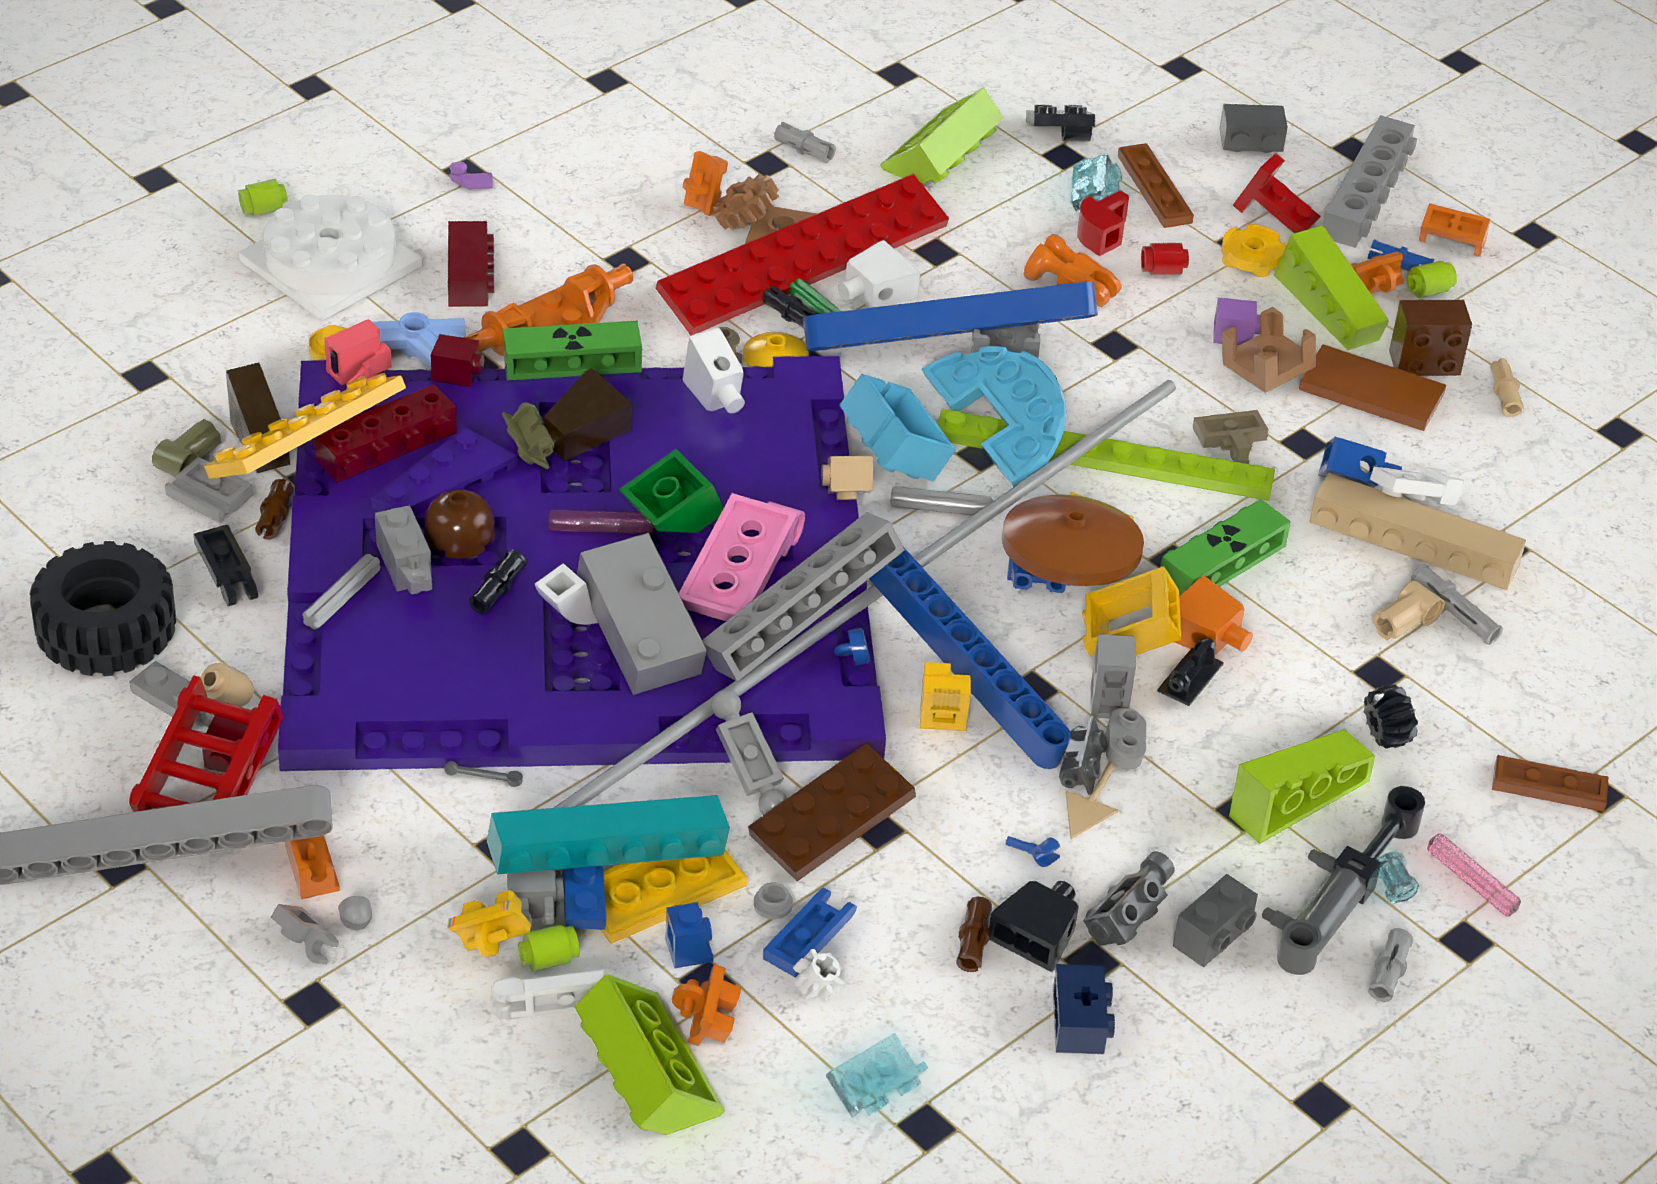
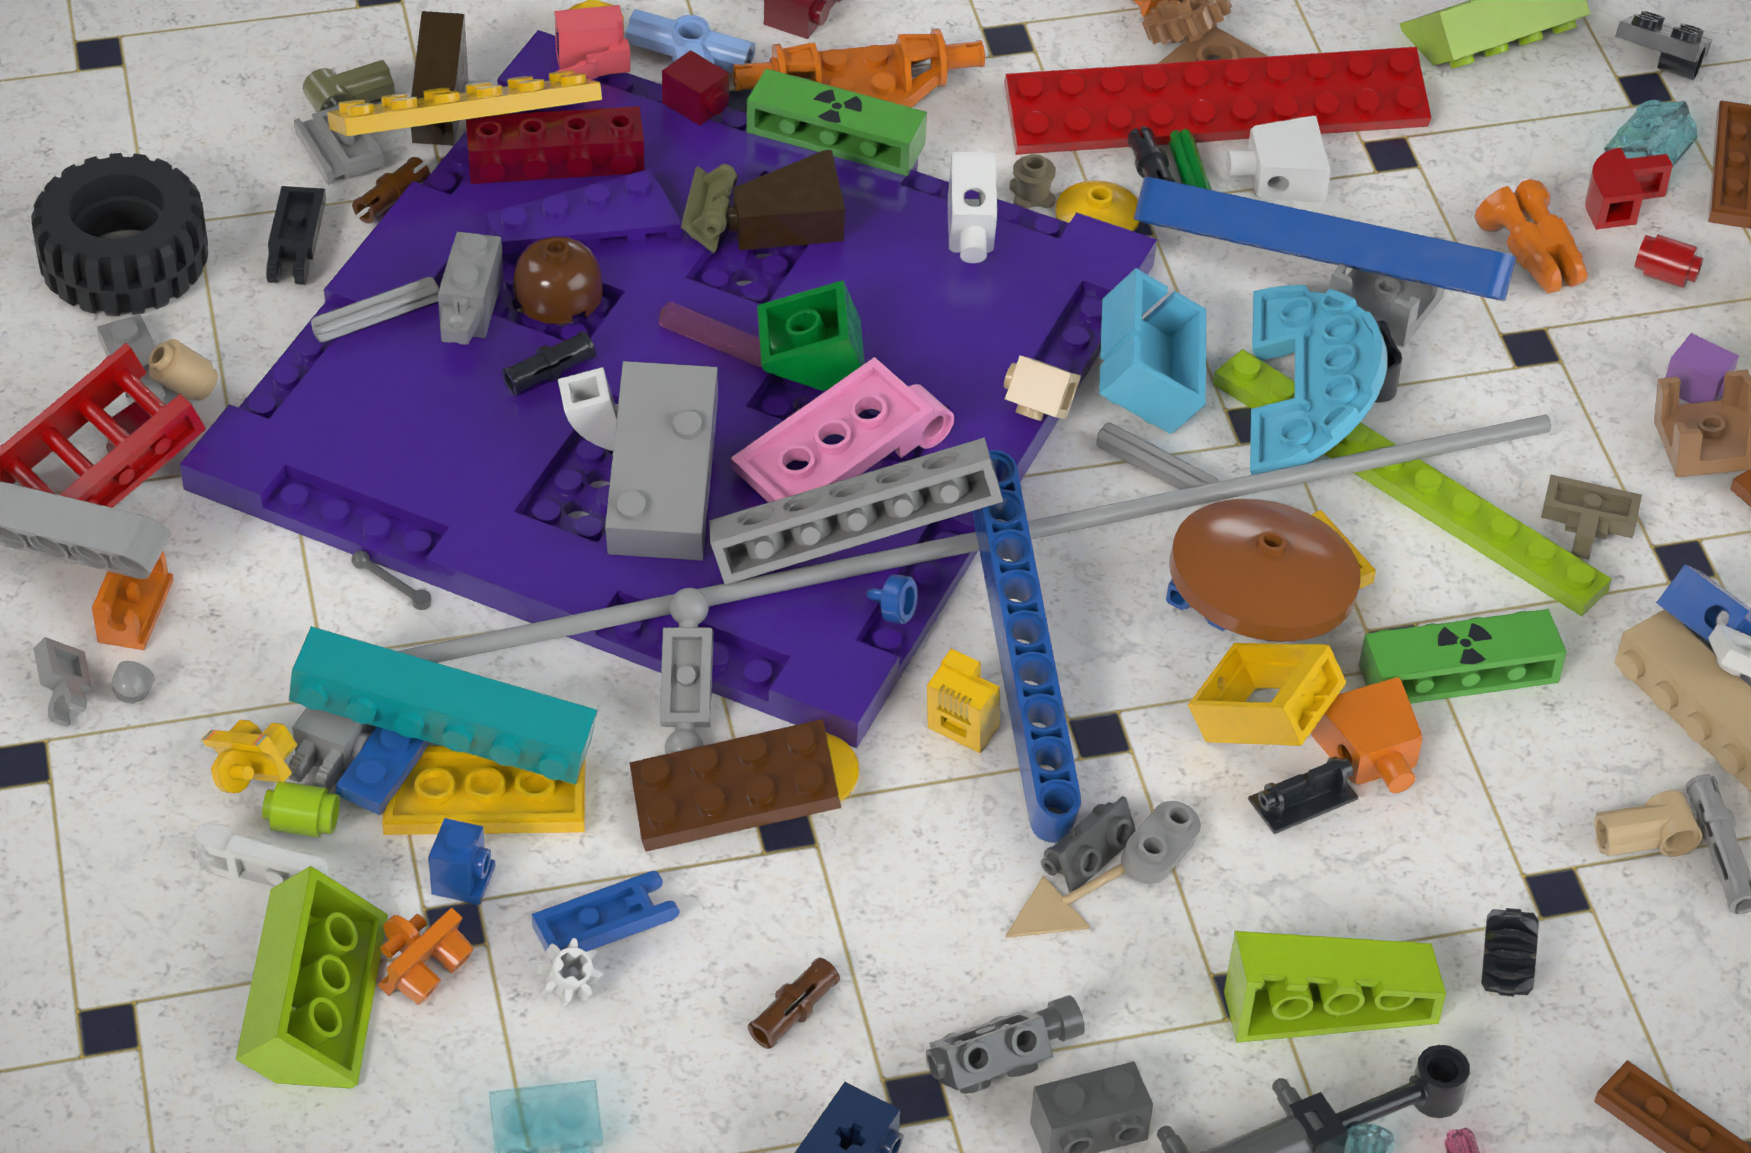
camera: 30 degrees right, 5 degrees up
light grey plate [753,882,793,919] -> none
black torso [989,881,1079,973] -> none
blue hand [1006,836,1060,867] -> none
light grey brick [1090,634,1136,719] -> none

